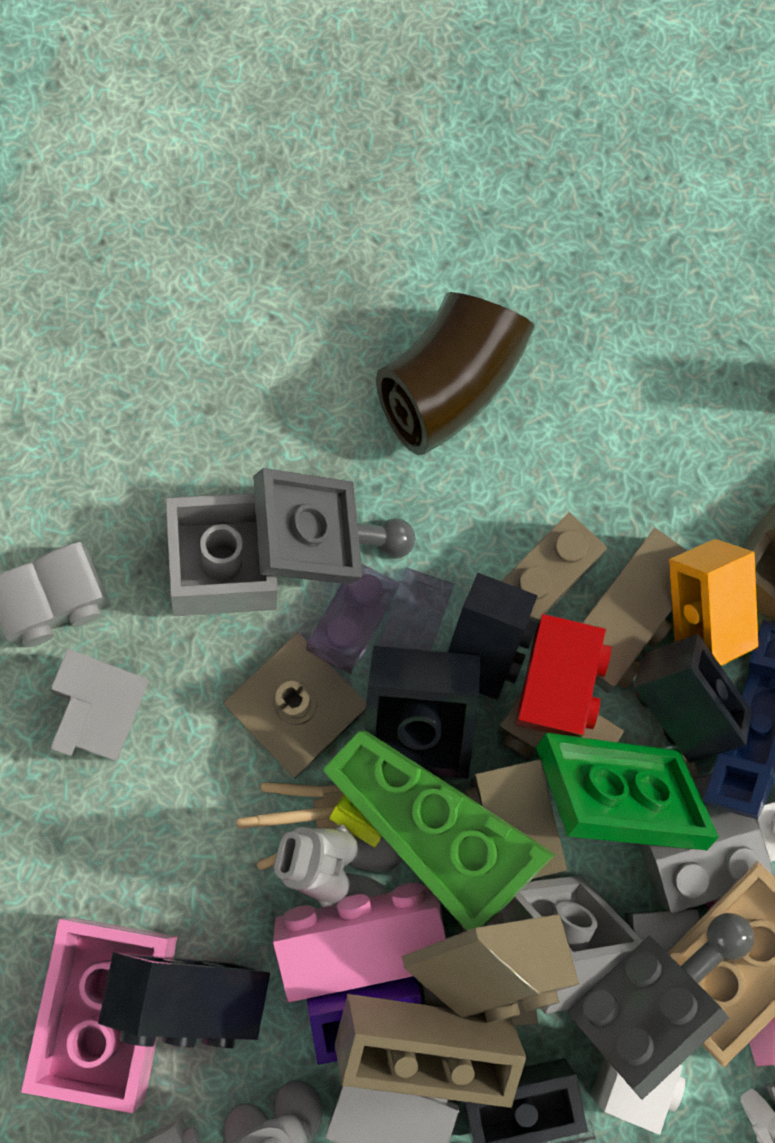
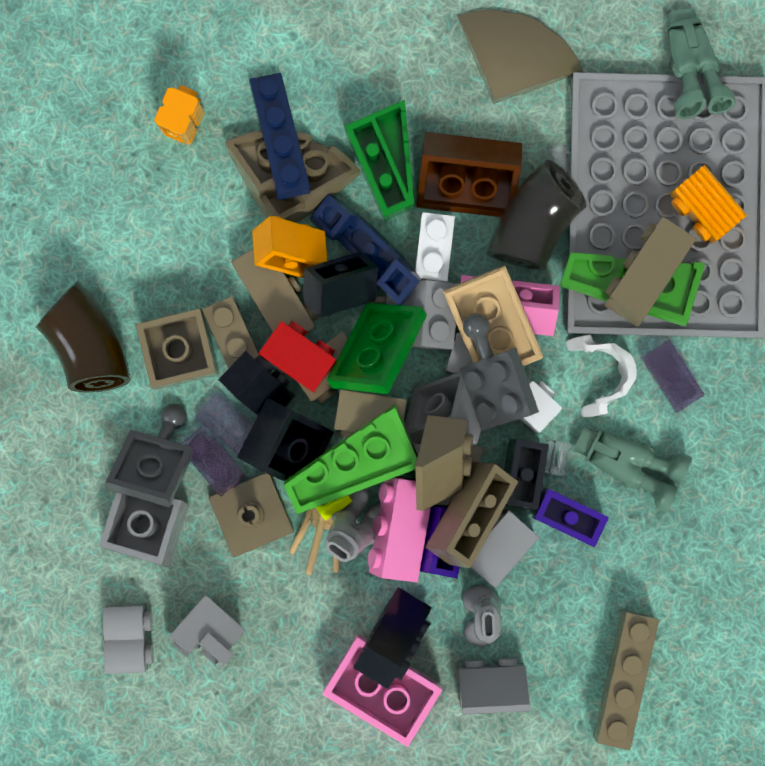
camera: 70 degrees left, 10 degrees up
none -> dark tan brick [135,308,219,390]

